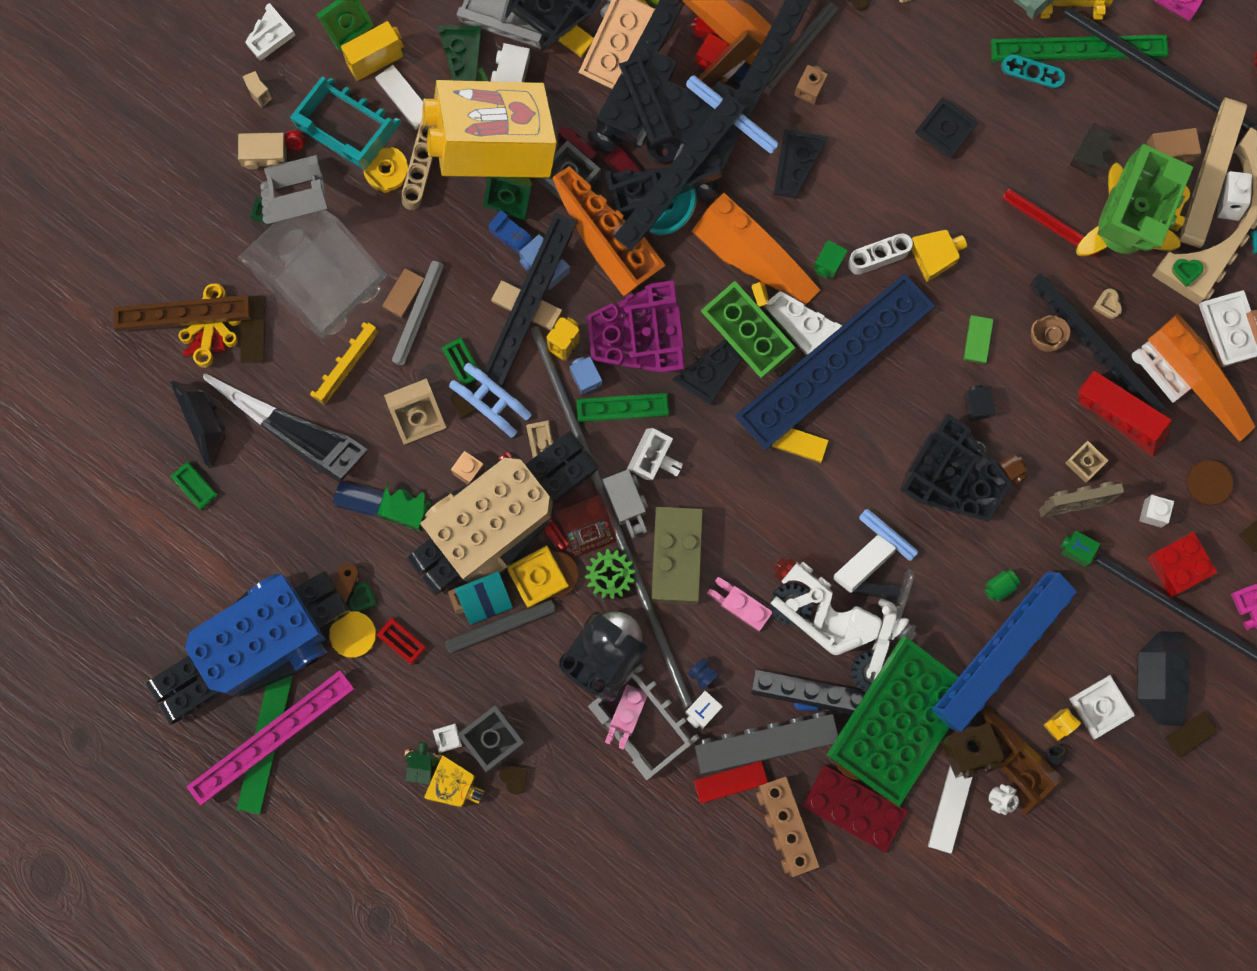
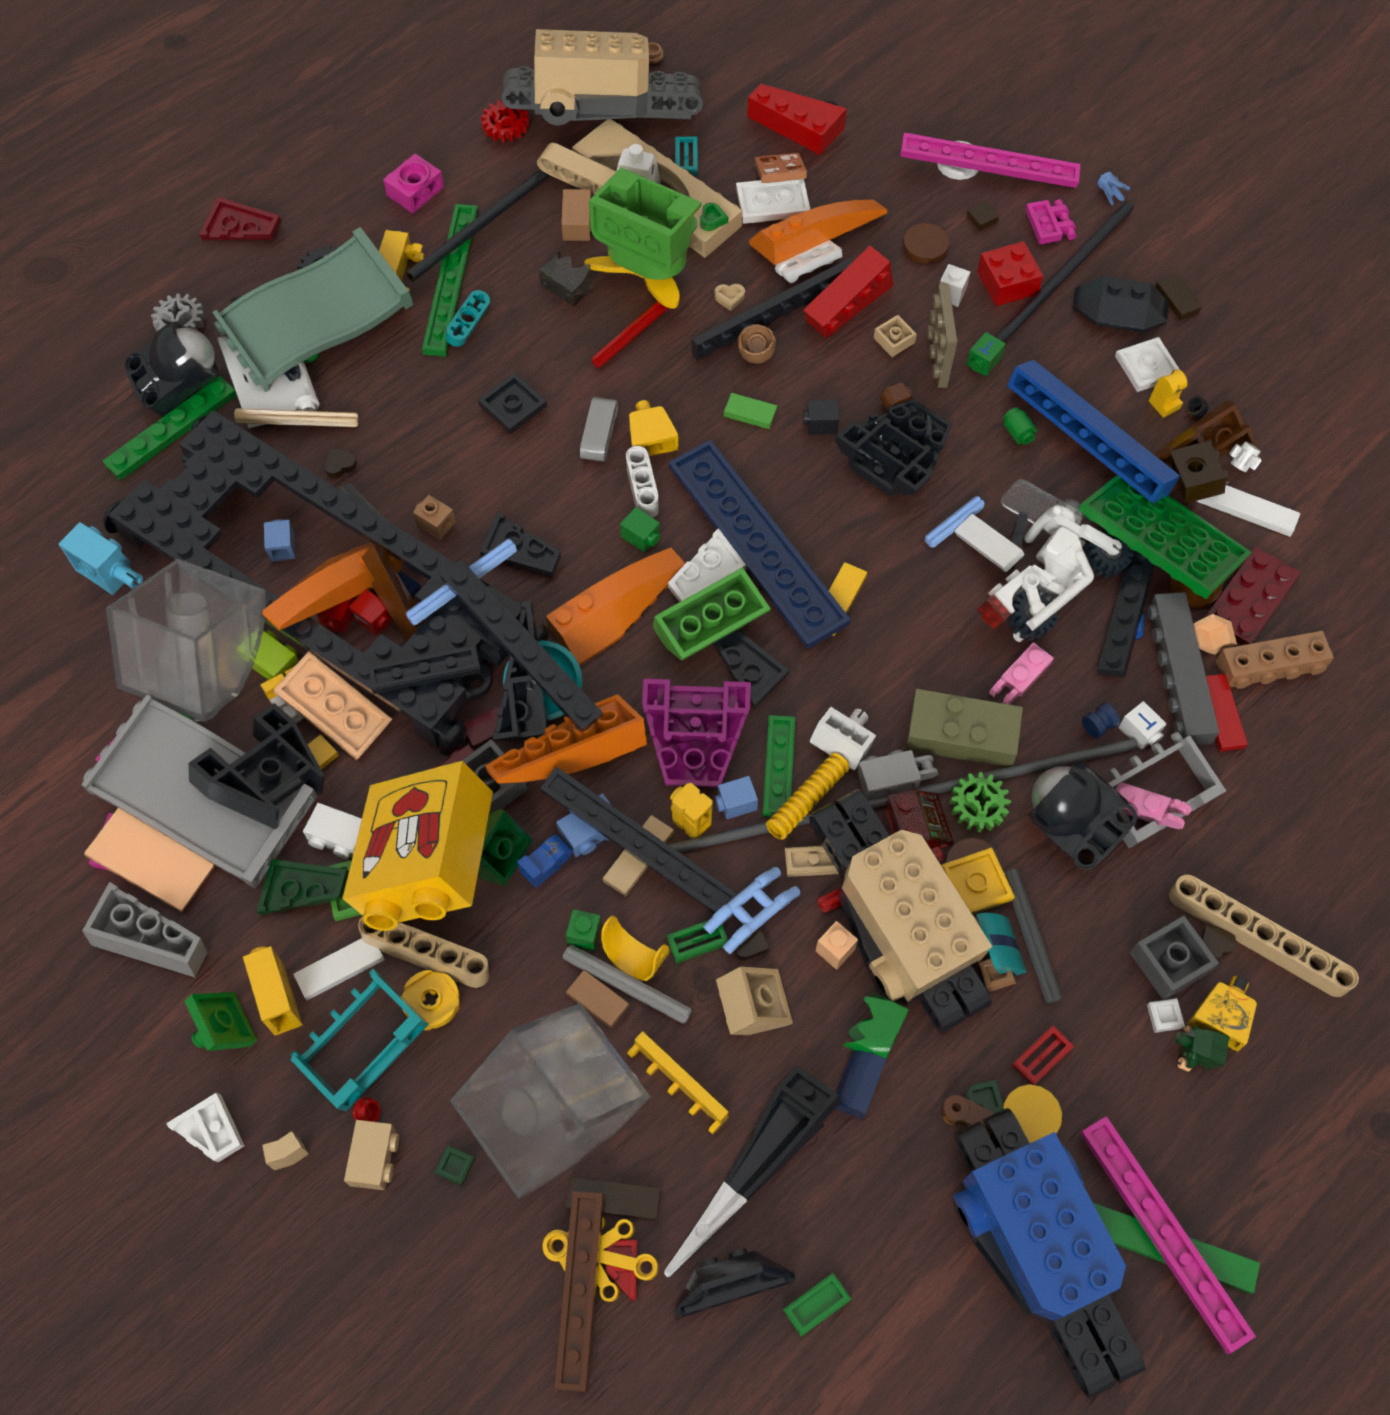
camera: 80 degrees left, 15 degrees down
light grey hinge [260,155,327,224] -> none
yellow tile [751,282,770,307] -> none
none -> green brick [566,909,602,952]
none -> light grey beam [580,397,618,462]
none -> yellow piece [601,916,670,981]
none -> yellow piece [766,753,850,840]
none -> tan beam [1169,875,1359,997]
none -> light nougat panel [1193,614,1237,655]

